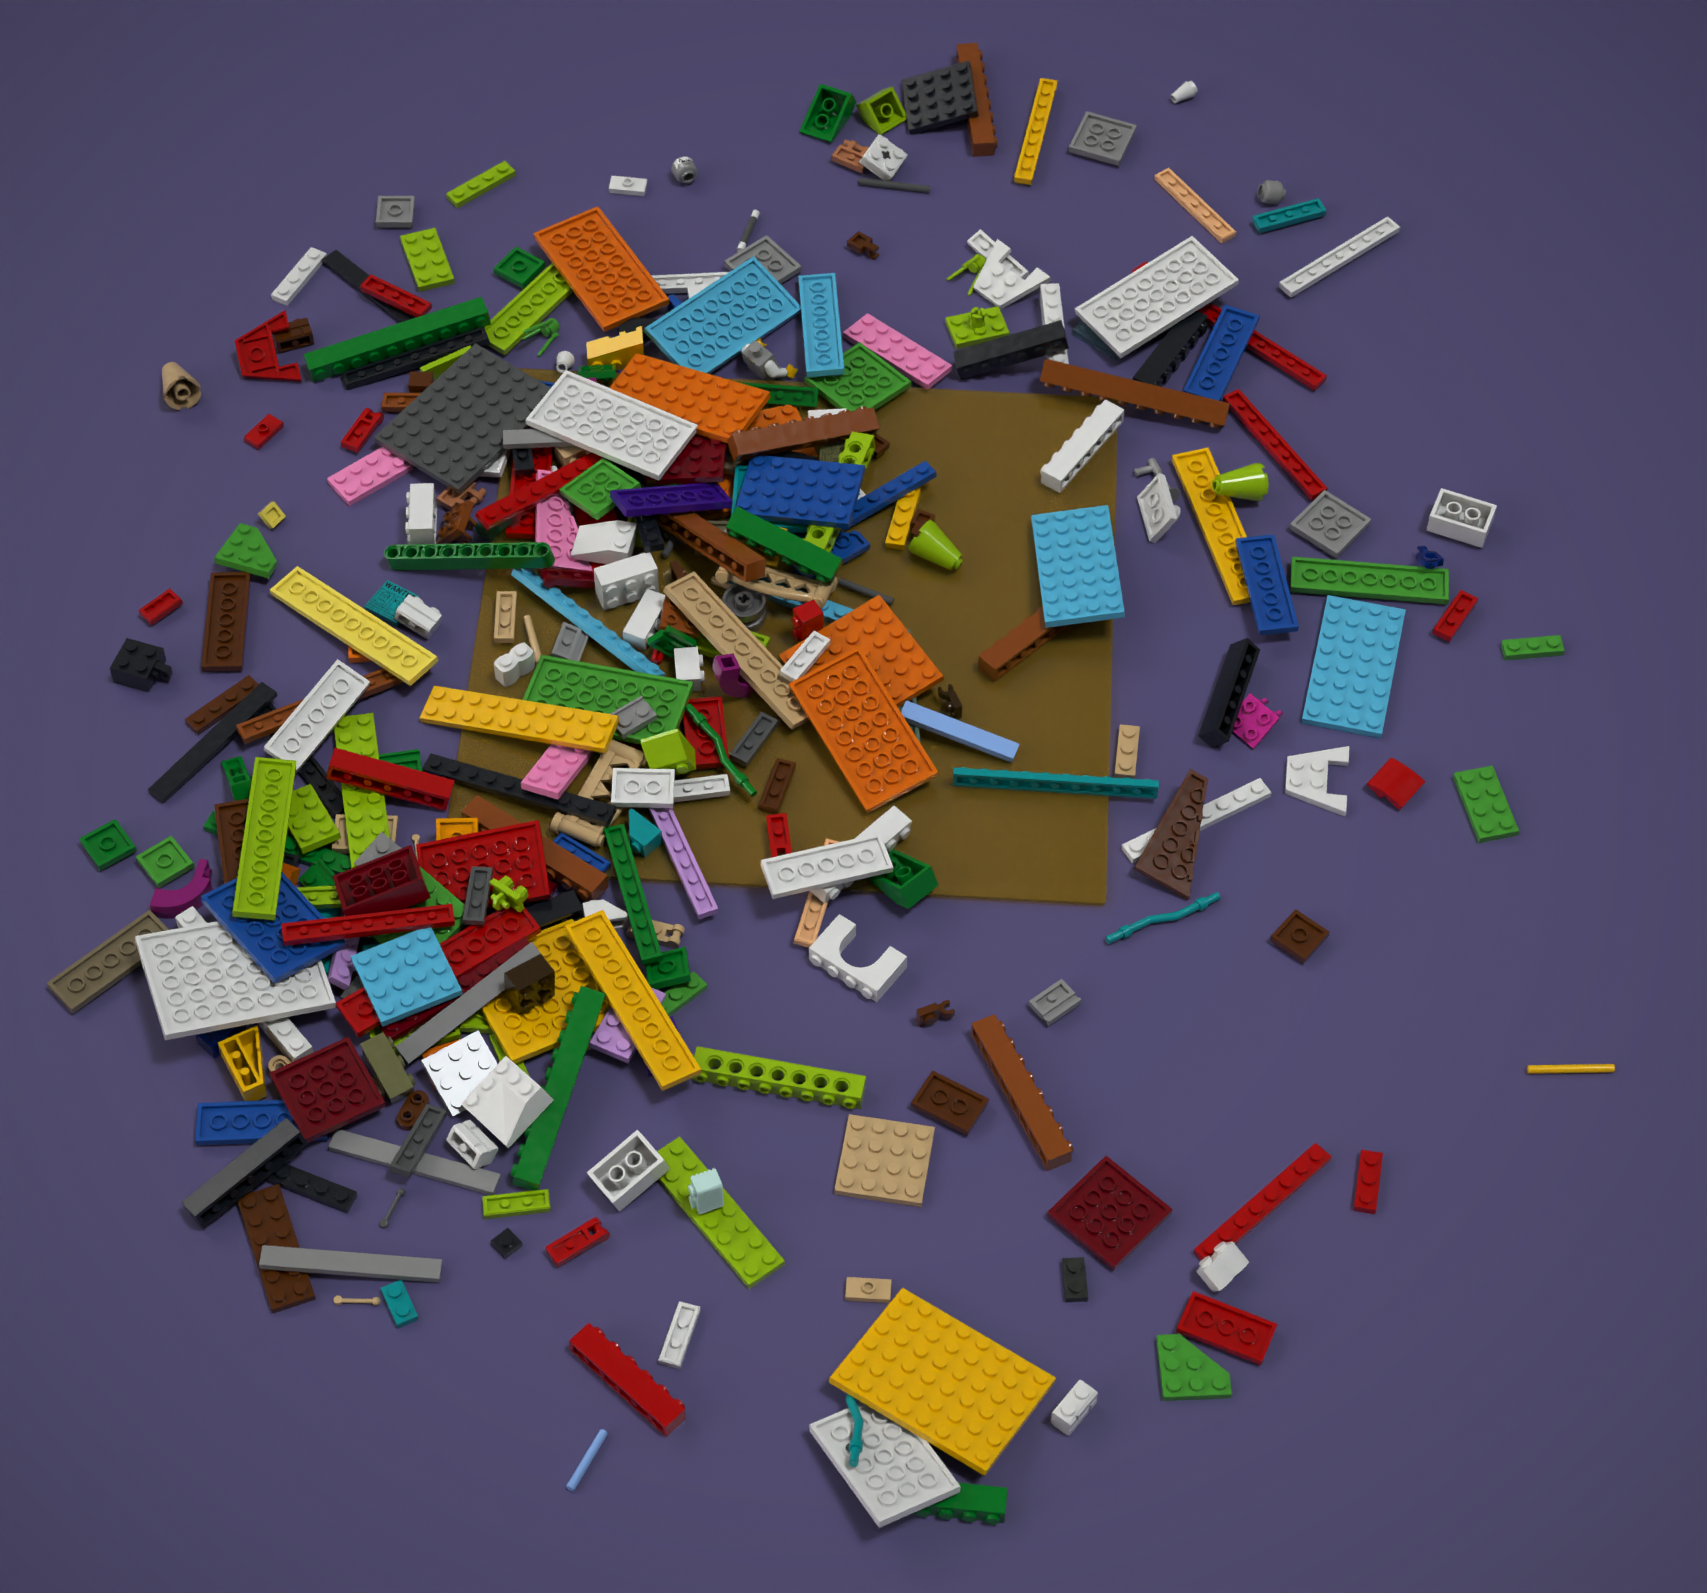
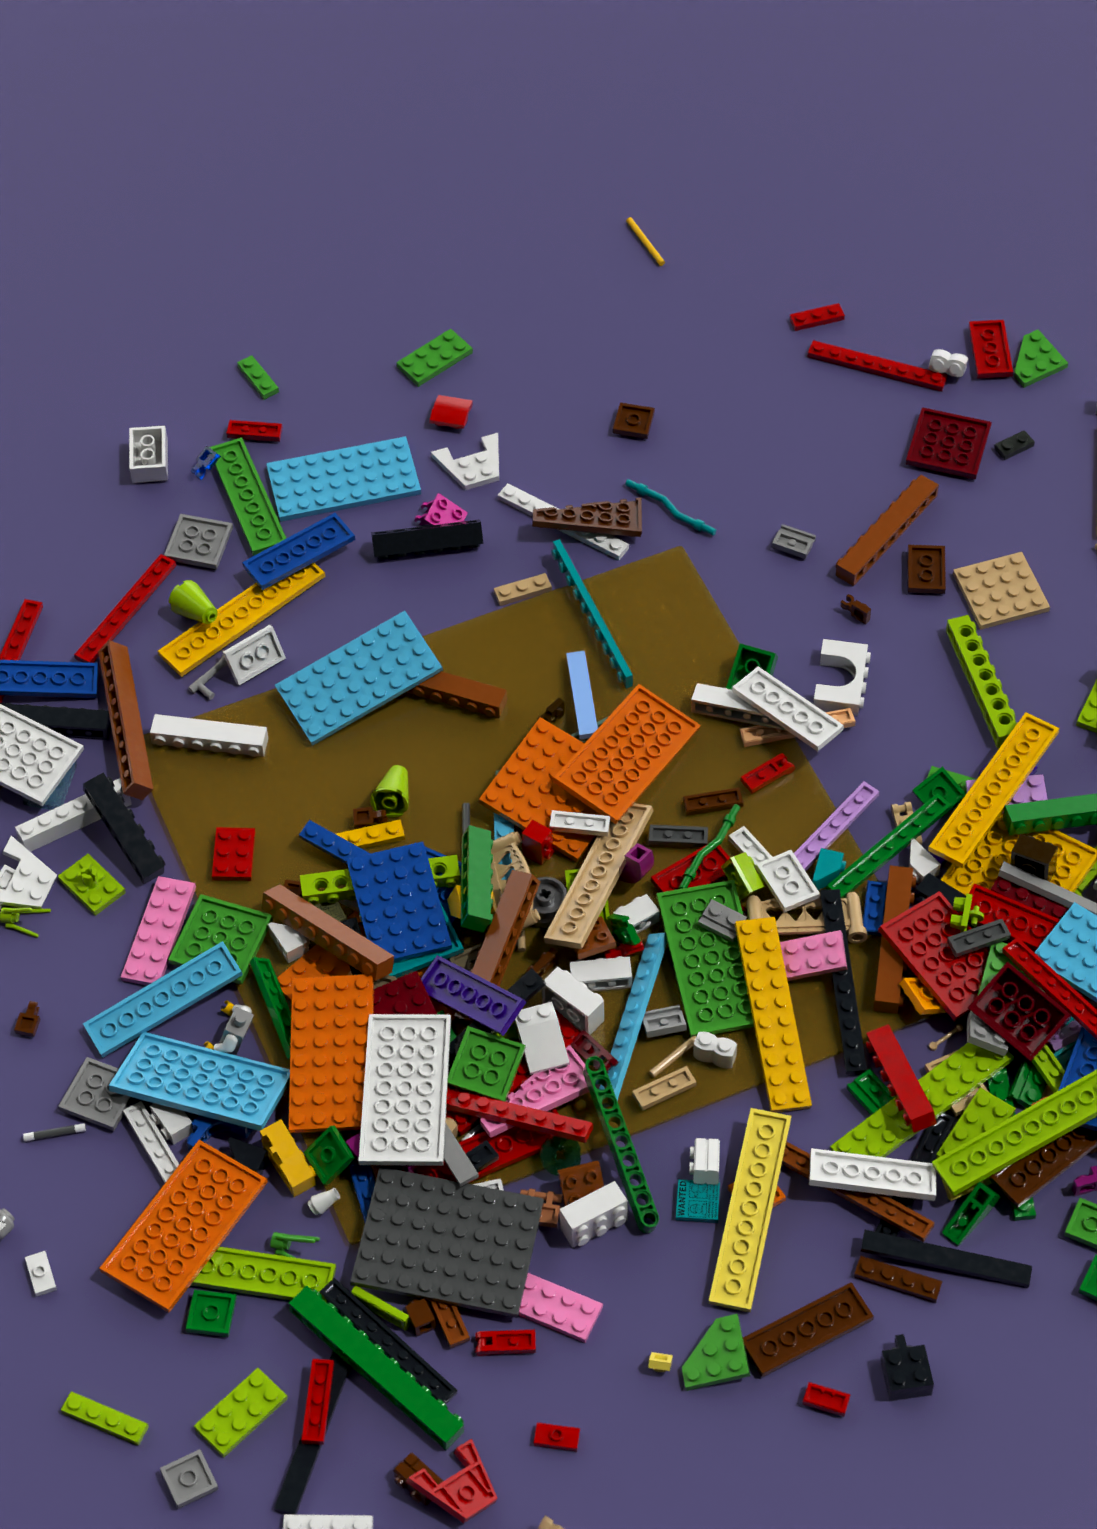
camera: 115 degrees left, 0 degrees up
none -> red plate [212,827,256,881]

